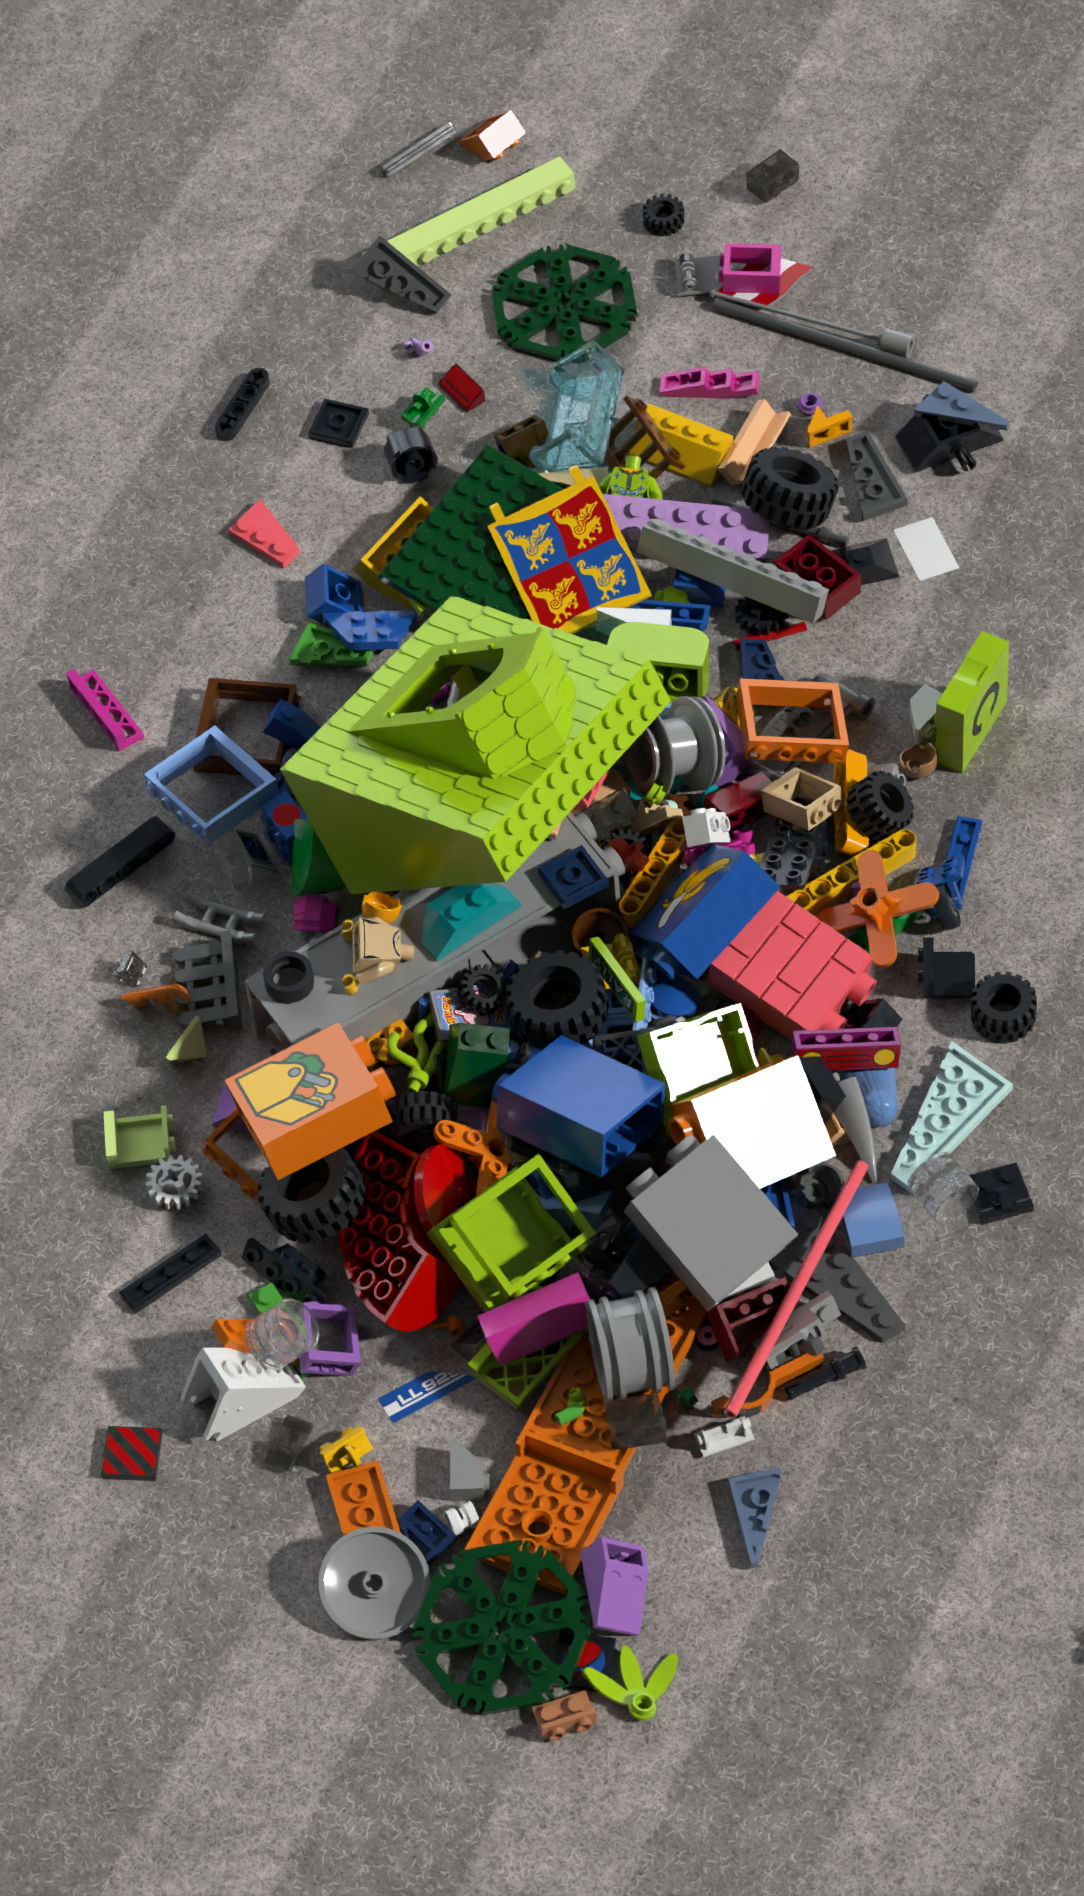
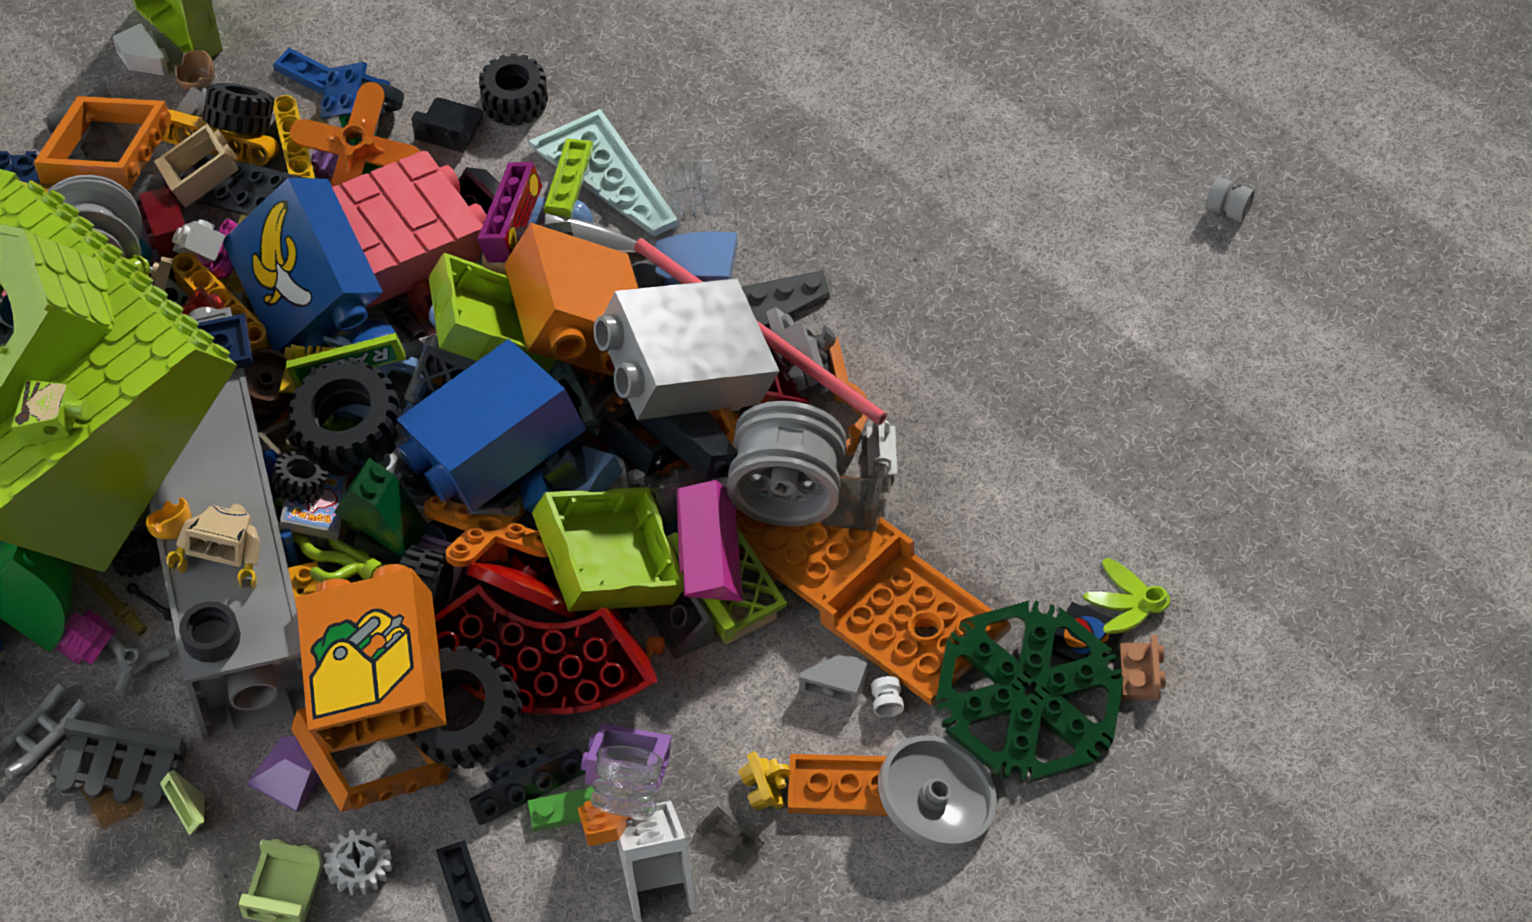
camera: 75 degrees left, 0 degrees up
clear smoke tile [113,951,147,987] -> none
orange piece [121,984,190,1008] -> none
blue sticker [378,1371,476,1423] -> none
dark blue wing [398,1500,457,1567] -> none
teal wedge [421,883,521,961] -> none
lime window [448,1154,596,1299] -> none
arm [555,1388,586,1426] -> none
medium lavender slope [580,1537,649,1636] -> none
sand blue wing [728,1467,781,1569] -> none
black pin [784,1346,866,1400] -> none
black hinge [966,1162,1034,1225] -> none
none -> lime torso [11,380,90,445]
none -> lime tile [544,138,593,218]

